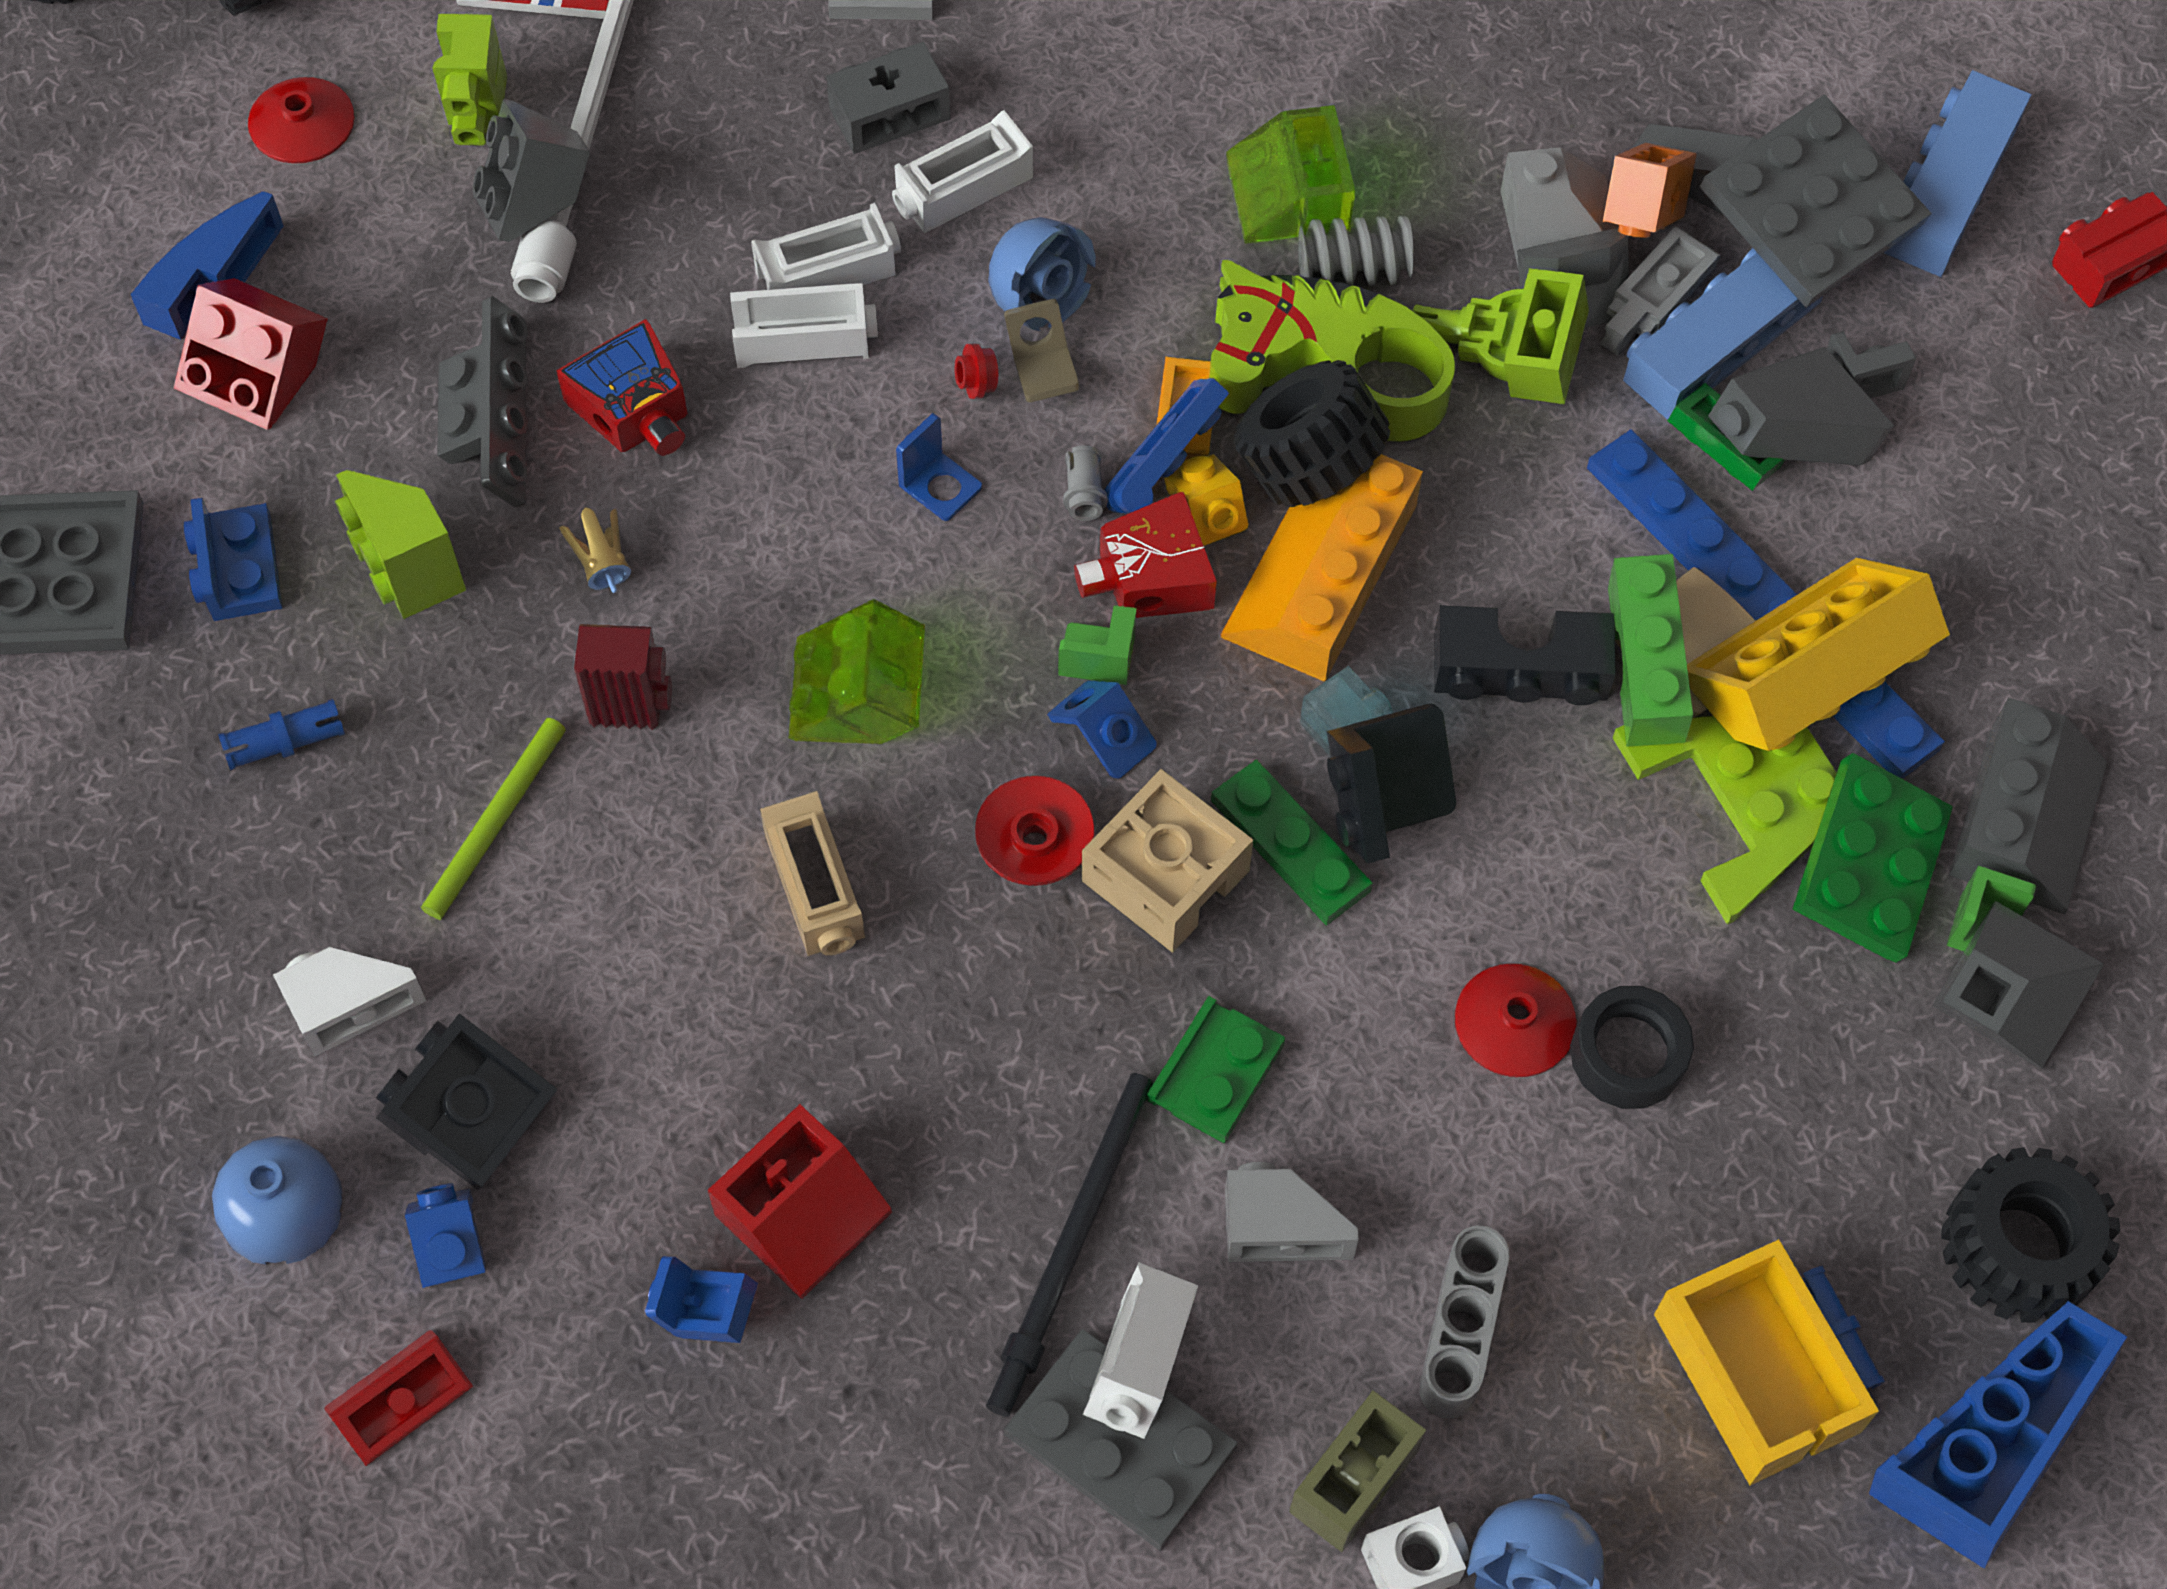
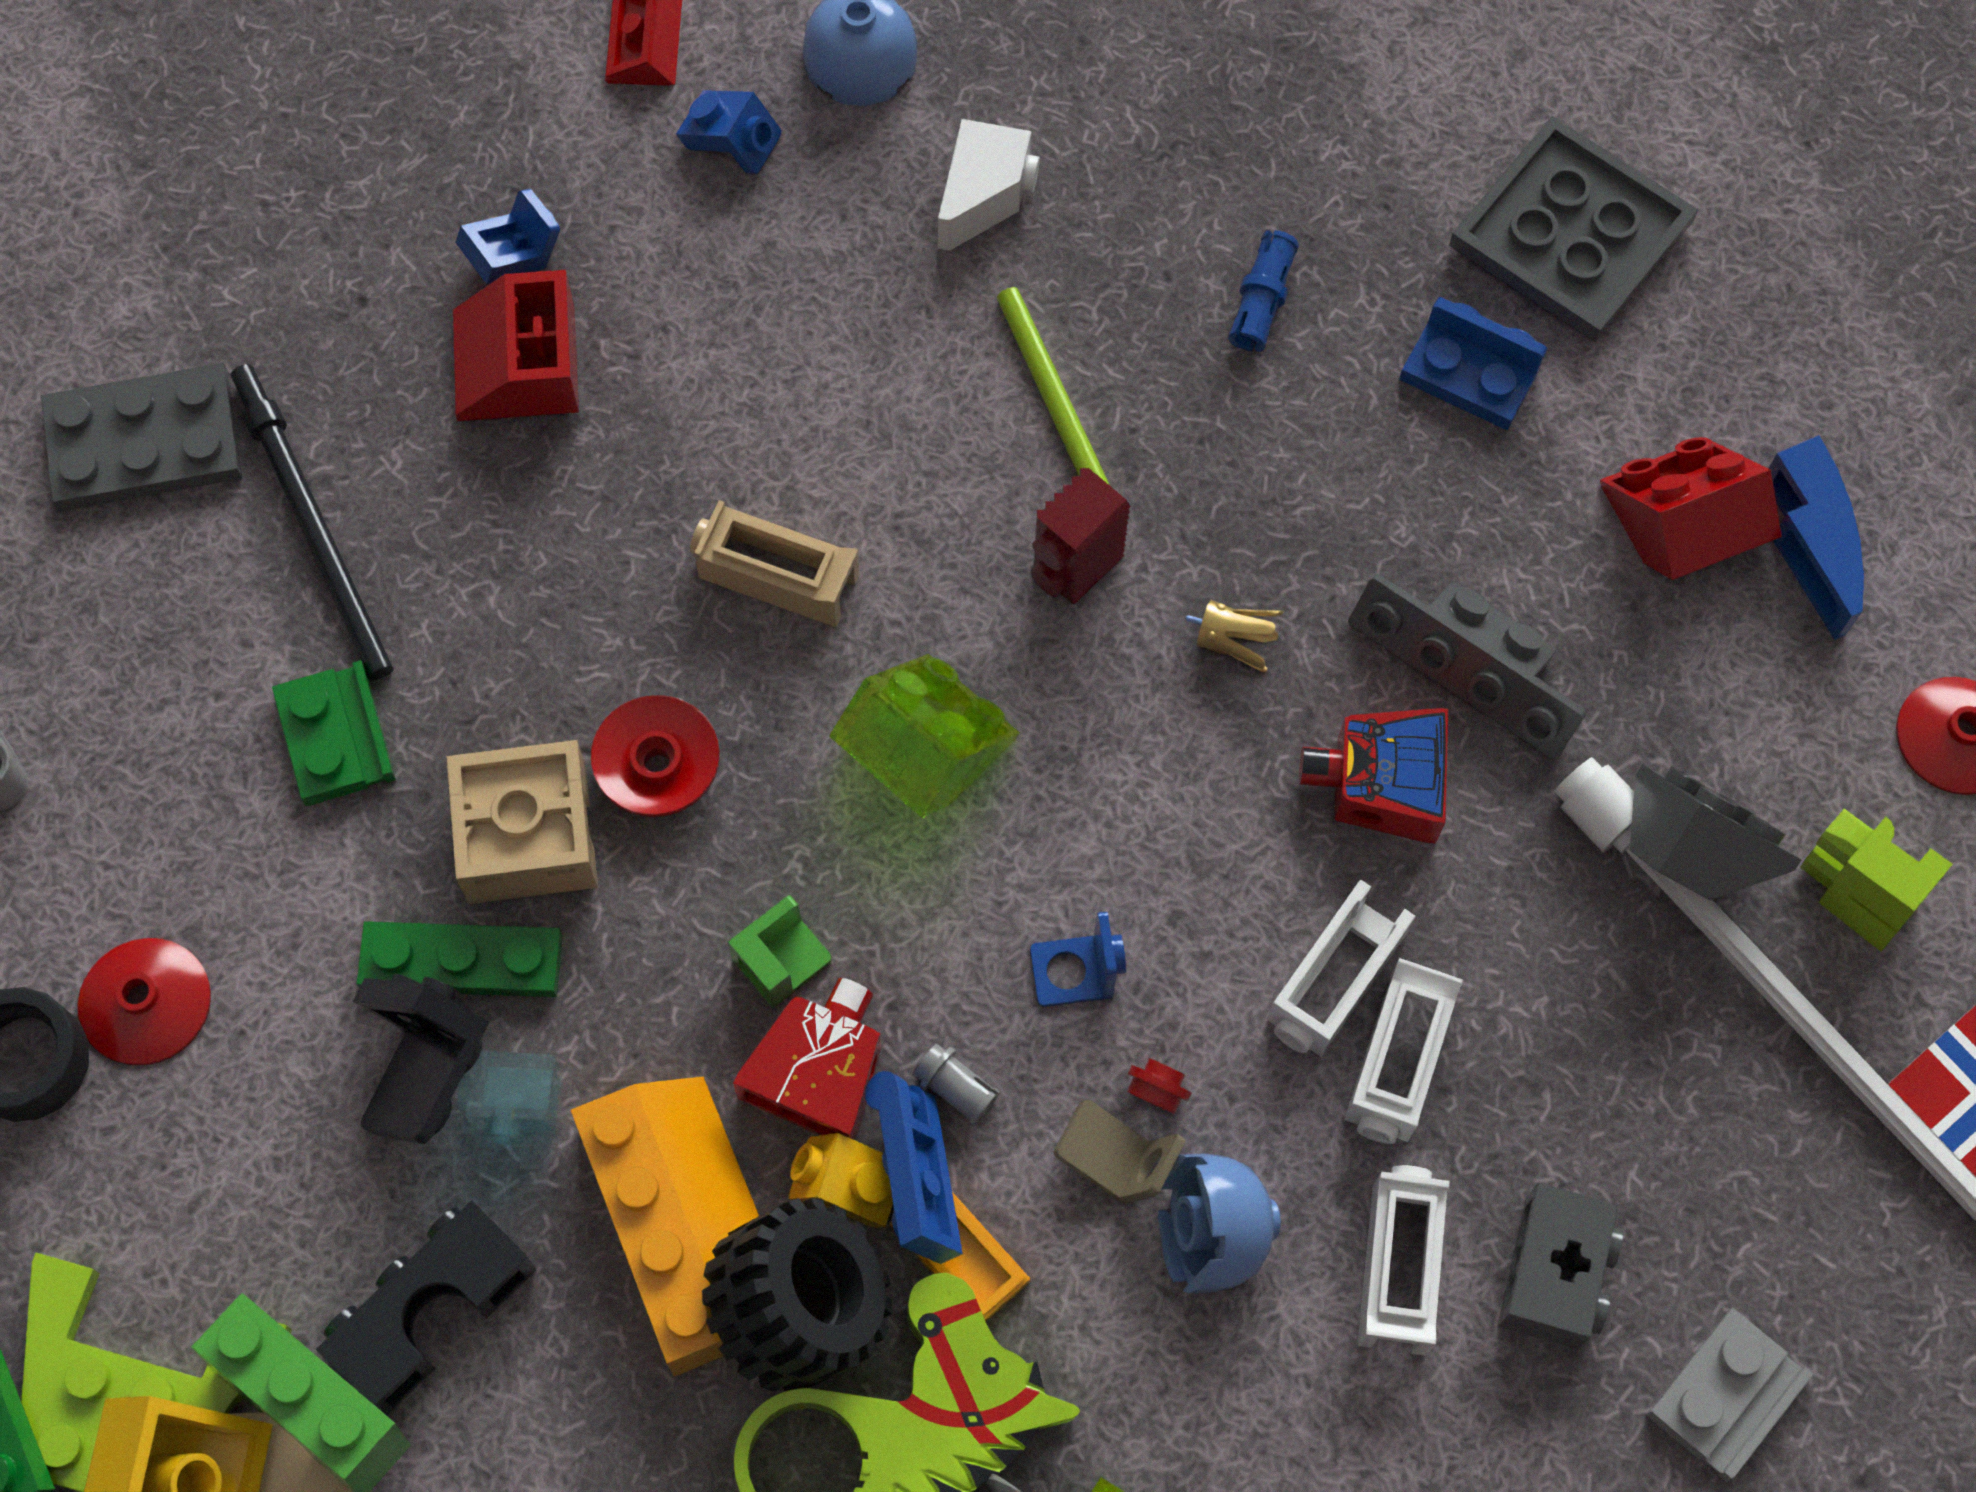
camera: 130 degrees right, 5 degrees up
lime slope [335,470,466,619] -> none
black plate [376,1013,558,1190] -> none
blue bracket [1047,681,1157,779] -> none
white window [1083,1262,1198,1439] -> none
light grey slope [1225,1162,1358,1262] -> none

